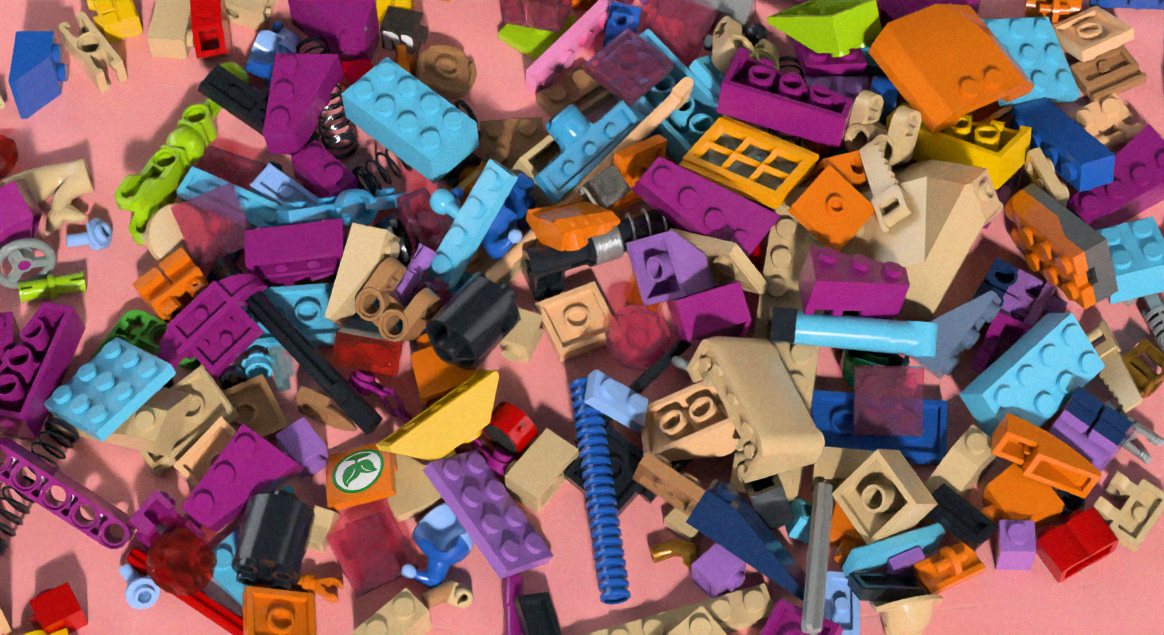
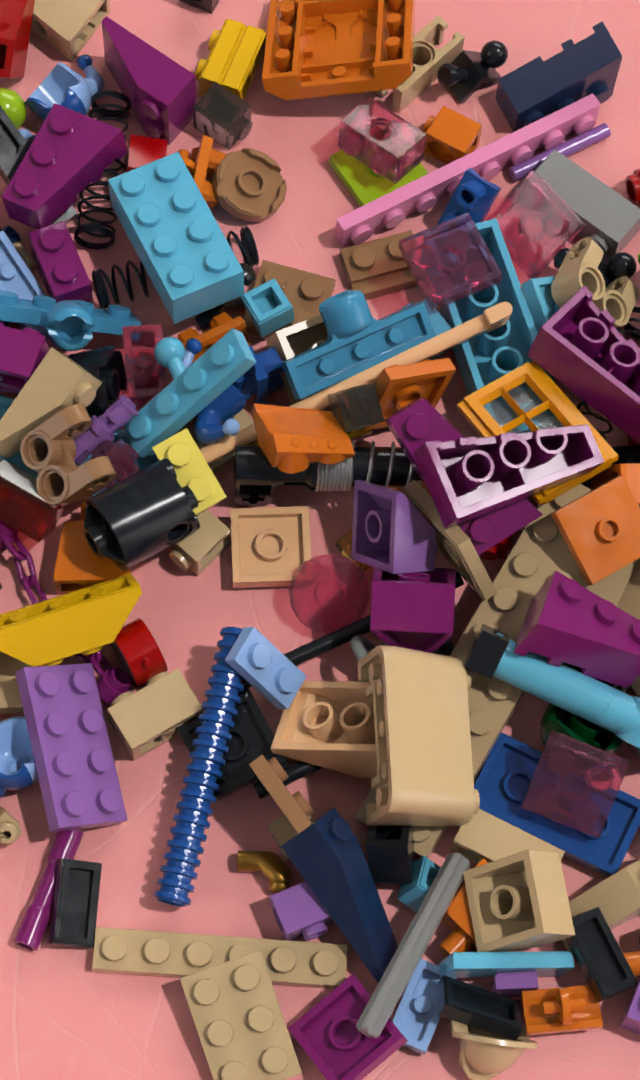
camera: 15 degrees right, 10 degrees up
none -> light yellow plate [152,428,227,515]
none -> medium azure slope [241,278,295,337]
none -> wedge [413,424,604,529]

